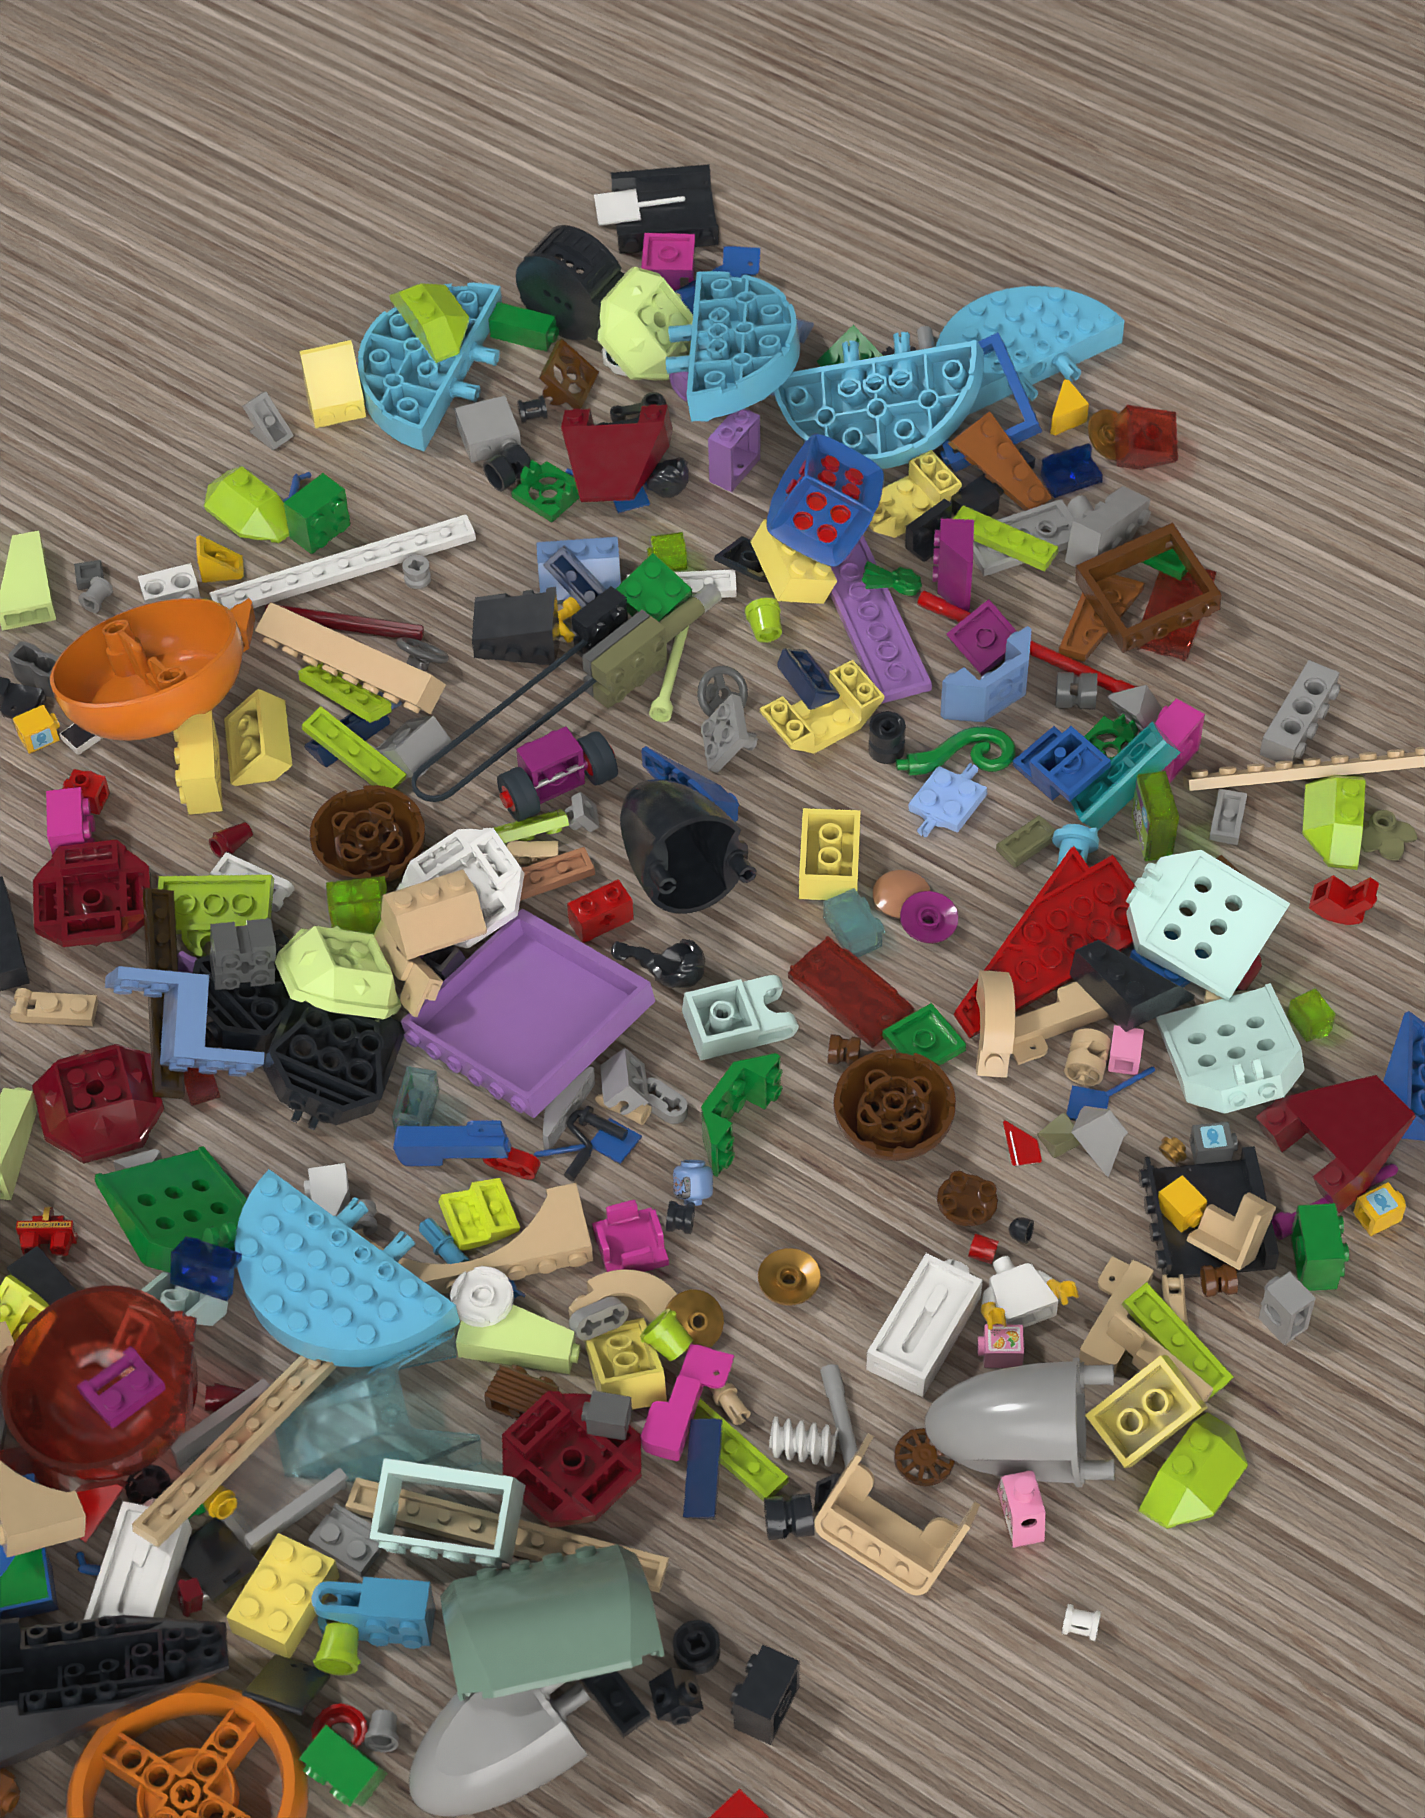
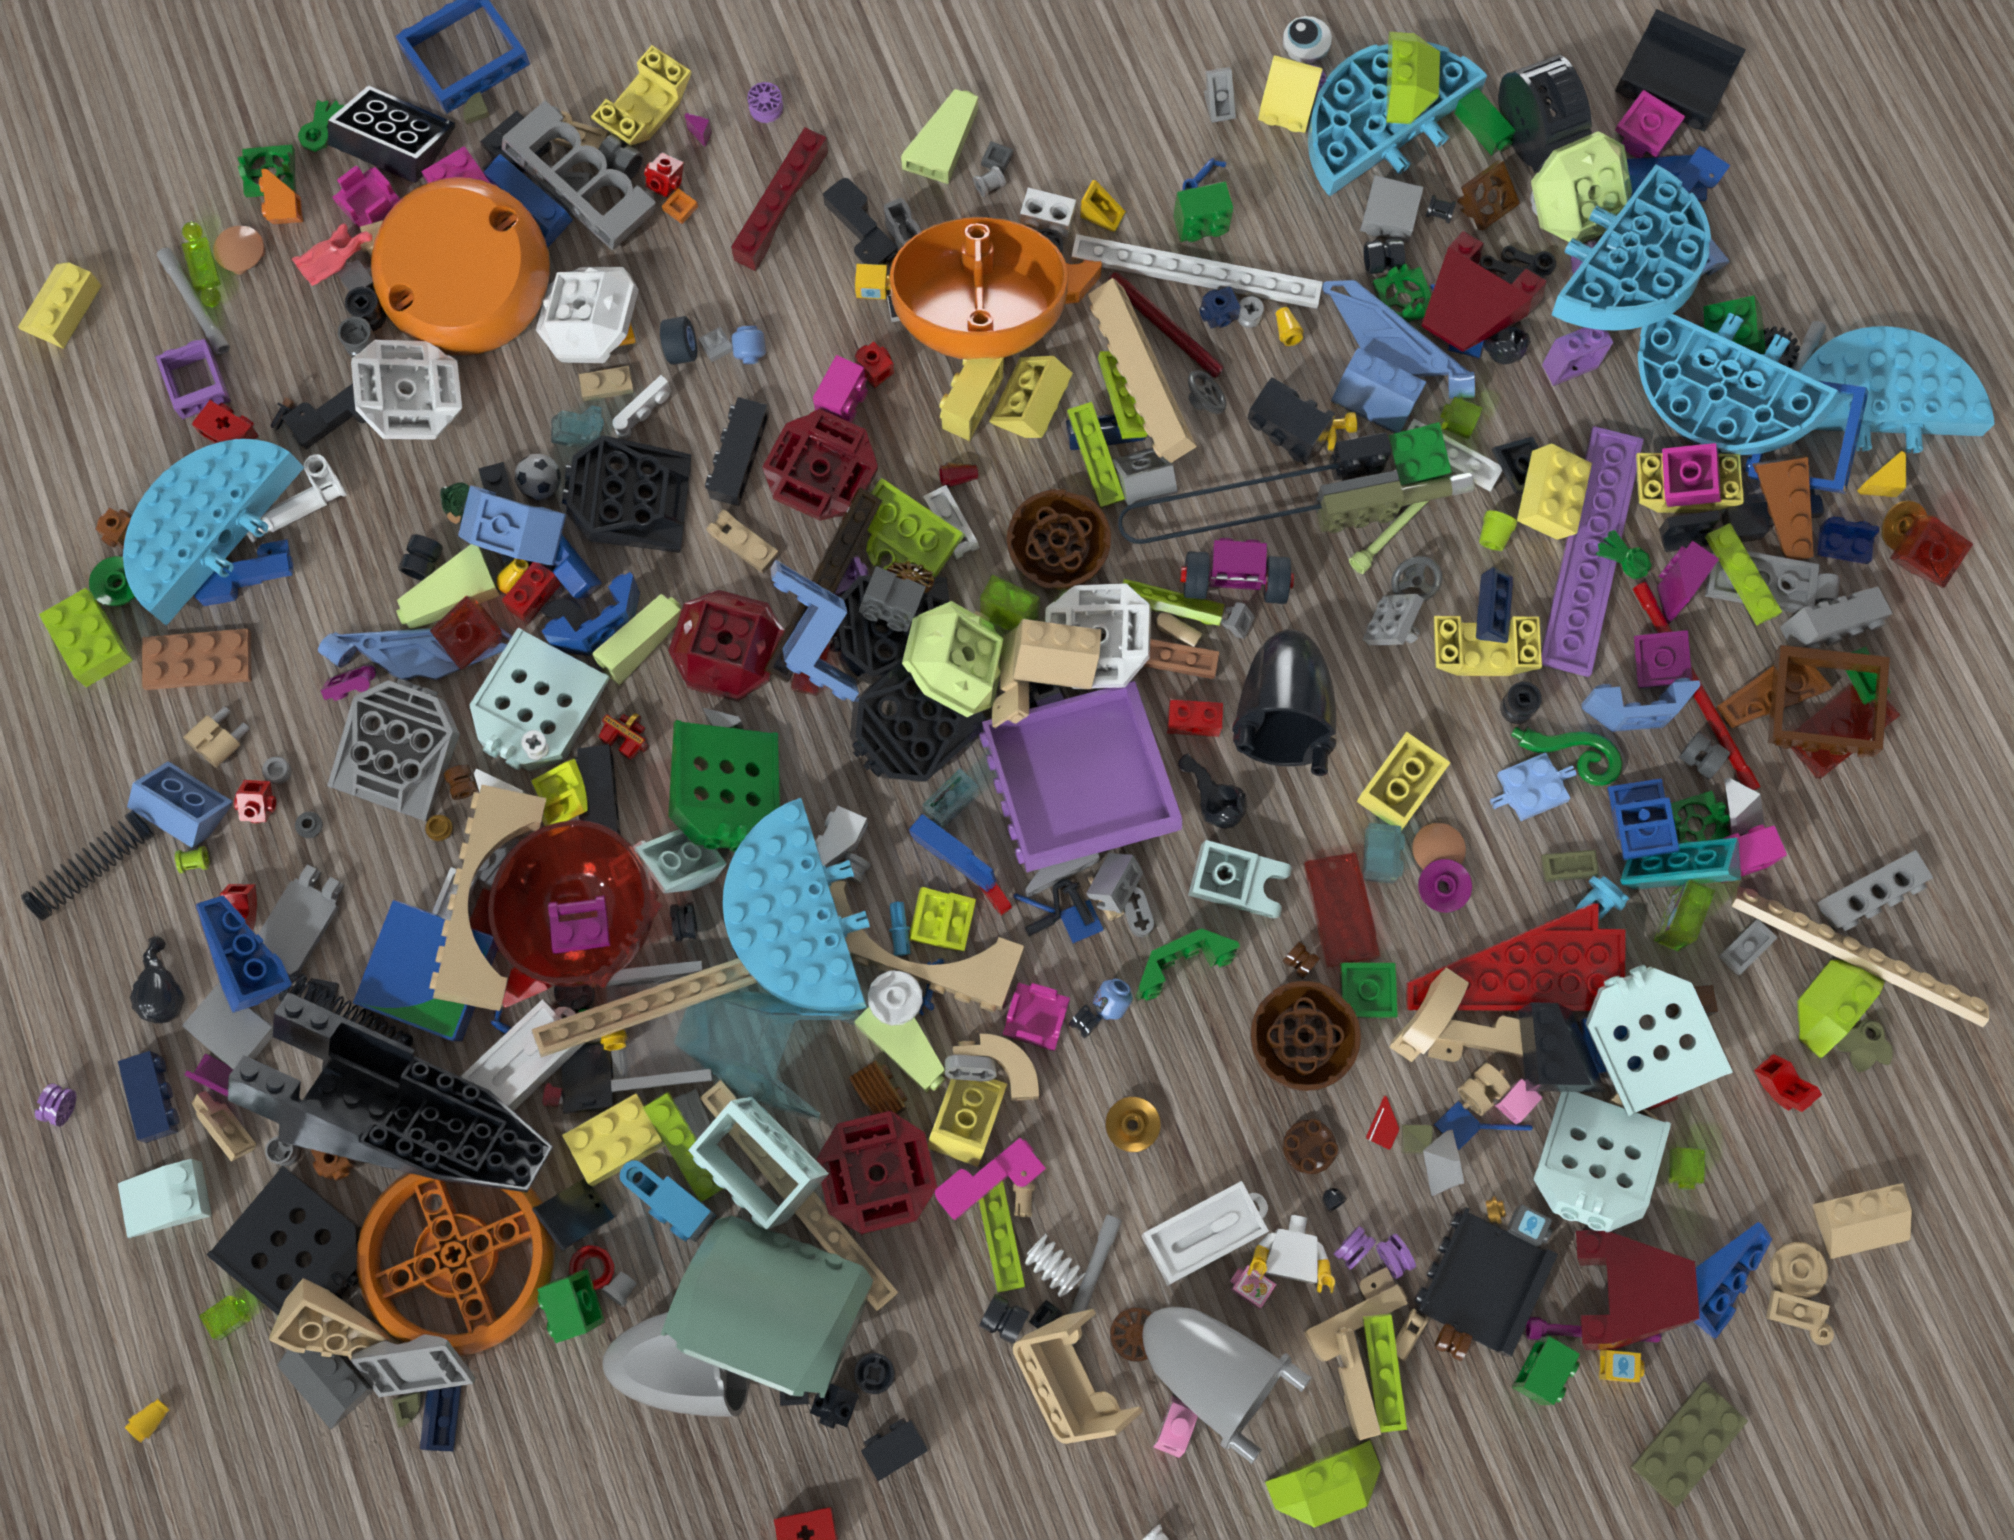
camera: 30 degrees right, 20 degrees up
clear blue bracket [170,1237,242,1301] -> none
lime wedge [204,466,289,543] -> none
dark red cone [205,1383,246,1413] -> none
lime piece [313,1622,361,1676] -> none
dark blue slope [543,545,606,608] -> none
dark grey brick [582,1390,632,1441] -> none
white piece [594,189,685,226] -> none
lime piece [640,1308,693,1362] -> none
blue wedge [641,746,739,822] -> none
pearl gold dish [665,1289,724,1352] -> none
dark blue slope [683,1419,723,1520] -> none
blue piece [767,433,884,567] -> none
red hose [968,1233,999,1264] -> none
light yellow brick [1085,1355,1208,1468] -> none
yellow brick [1158,1175,1207,1233] -> none
tan panel [1187,1192,1276,1270] -> none
light grey brick [1259,1271,1316,1345] -> none
none -> lime plate [643,1092,724,1202]
none -> black wheel [670,902,698,942]
none -> dark blue brick [1199,286,1241,329]
none -> yellow cone [1275,307,1304,346]
none -> tile [1283,16,1332,64]
none -> medium blue wing [1322,280,1475,399]
none -> medium lavender wheel [1334,1226,1376,1270]
none -> medium lavender wheel [1375,1233,1416,1279]
none -> dark pink brick [1662,443,1721,507]

